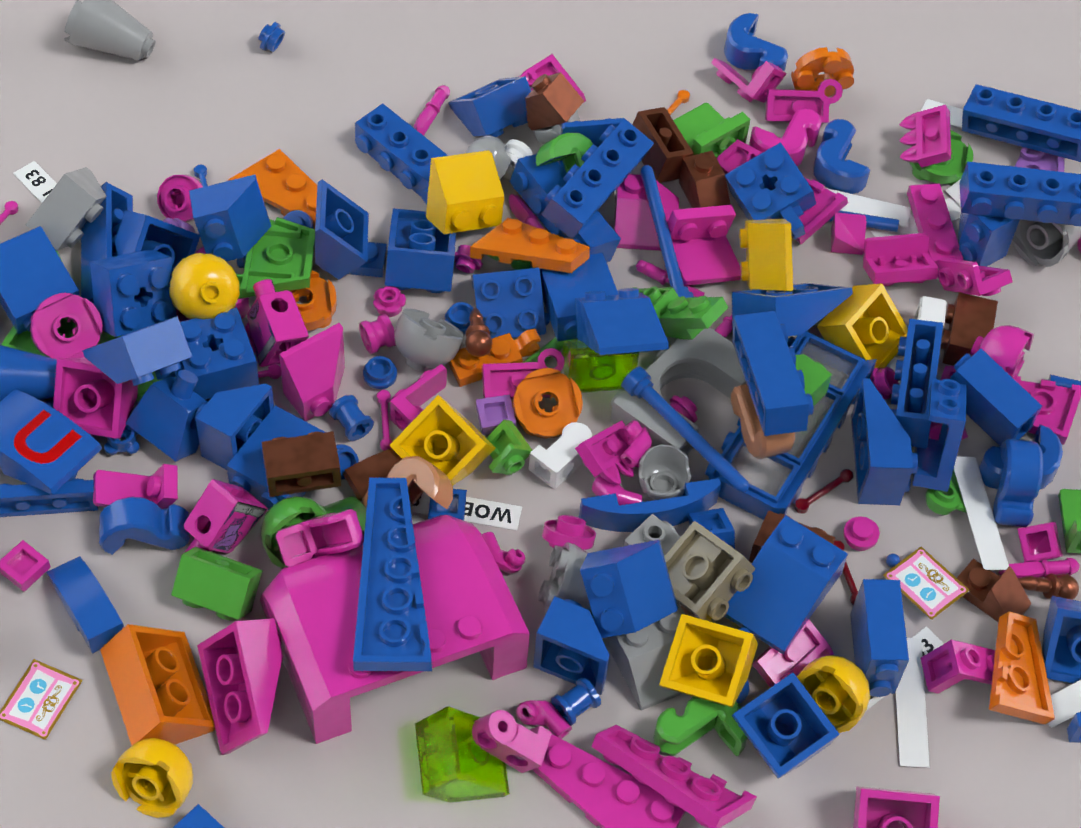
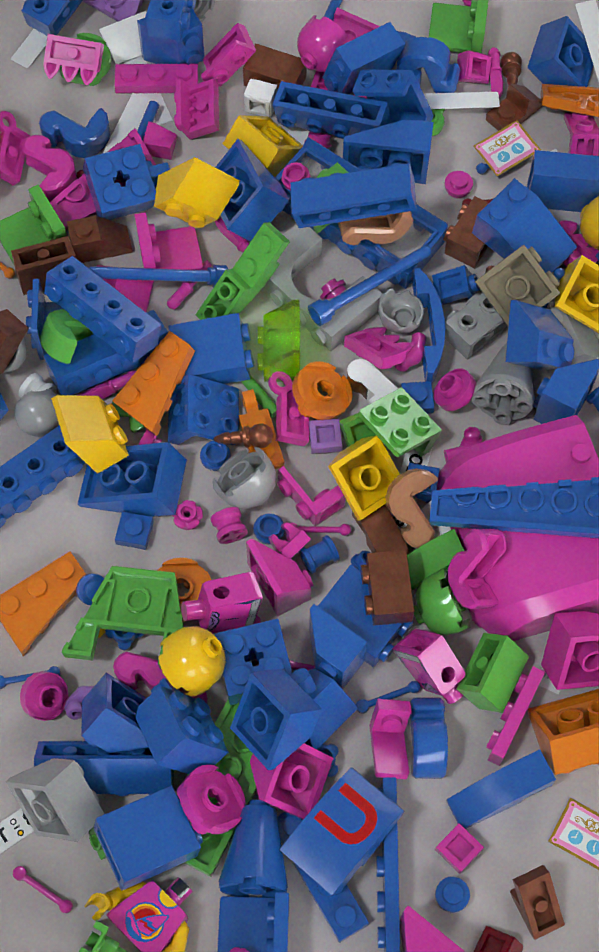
camera: 80 degrees left, 10 degrees up
blue slope [189,174,271,262] -> none
blue slope [315,179,369,280] -> none
blue slope [575,288,669,355] -> none
dark pink arm [621,420,652,468] -> none
none -> dark pink tile [269,522,311,559]
none -> dark pink plate [282,162,311,190]
none -> blue hinge [356,681,421,714]
none -> bright green bracket [358,387,442,457]
none -> blue plate [401,381,434,414]
none -> dark pink plate [486,666,545,766]

